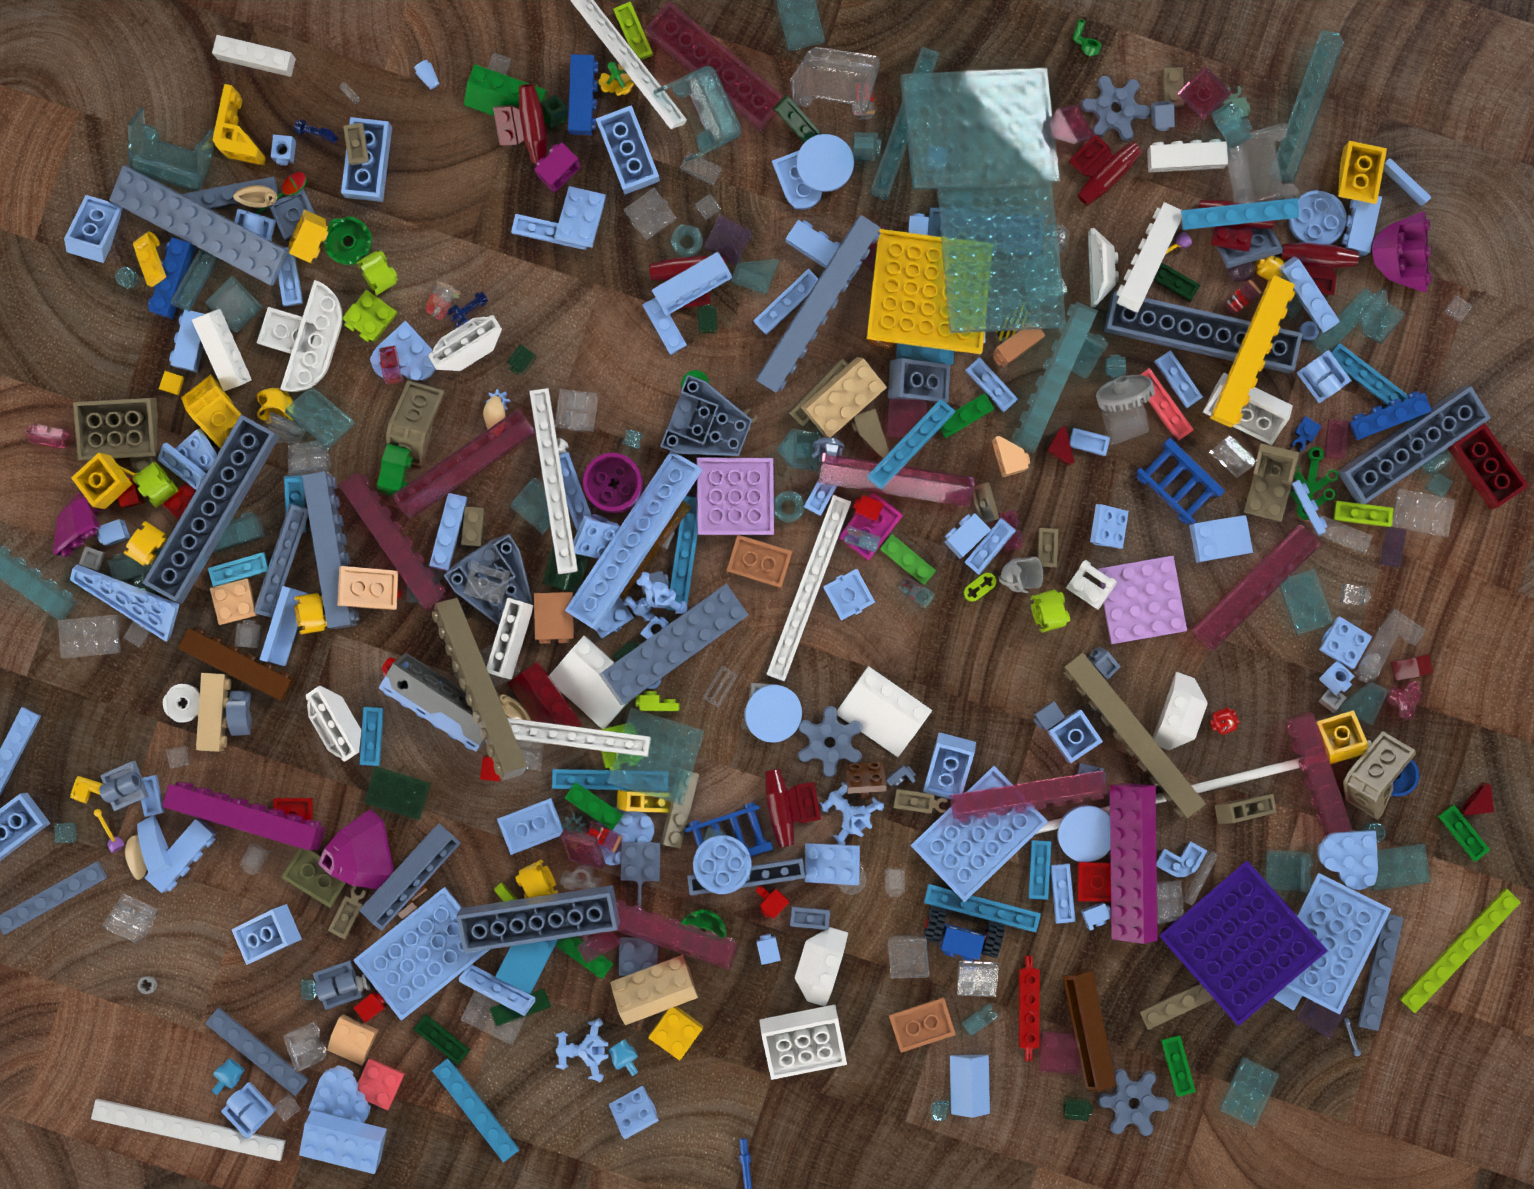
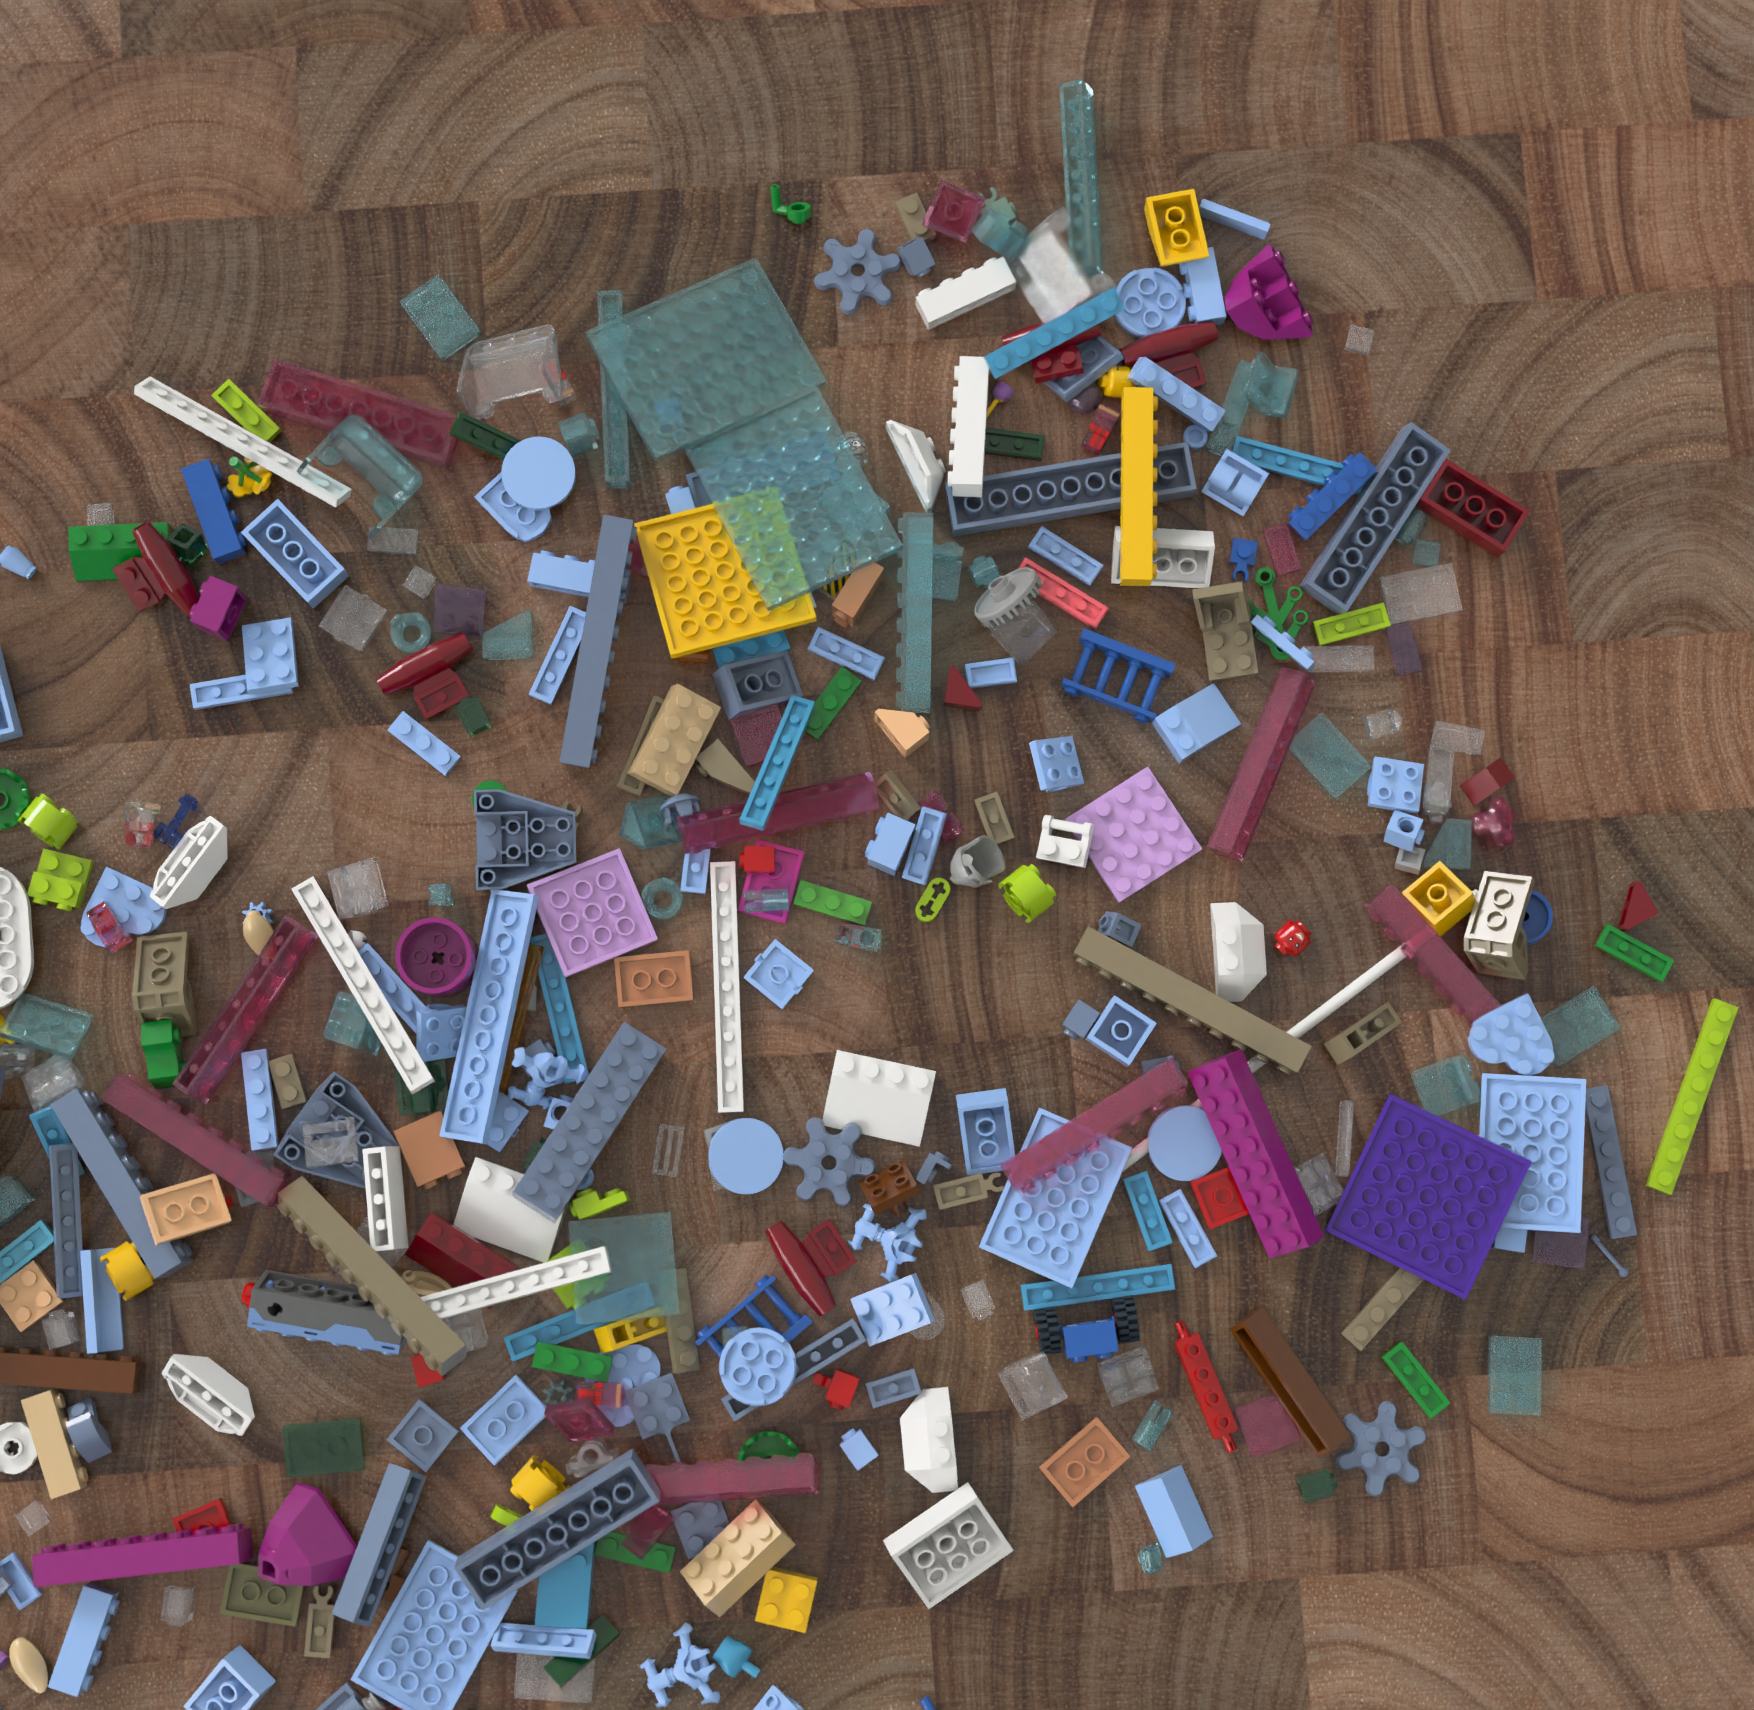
camera: 20 degrees left, 5 degrees down
light blue slope [137,815,172,875] -> none
dark azure plate [360,707,384,766] -> none
clear green brick [507,344,537,376] -> none
light blue panel [652,252,733,316] -> none
clear pink slope [1051,104,1094,144] -> none
dark red plate [1069,134,1142,206] -> none
light blue brick [1081,902,1111,930] -> none
light blue plate [1156,841,1207,877] -> none
clear plate [1210,435,1257,478] -> none
clear light blue tile [1285,297,1303,320] -> none
clear light blue wheel [1363,822,1386,842] -> none
none -> sand blue plate [387,1399,460,1472]

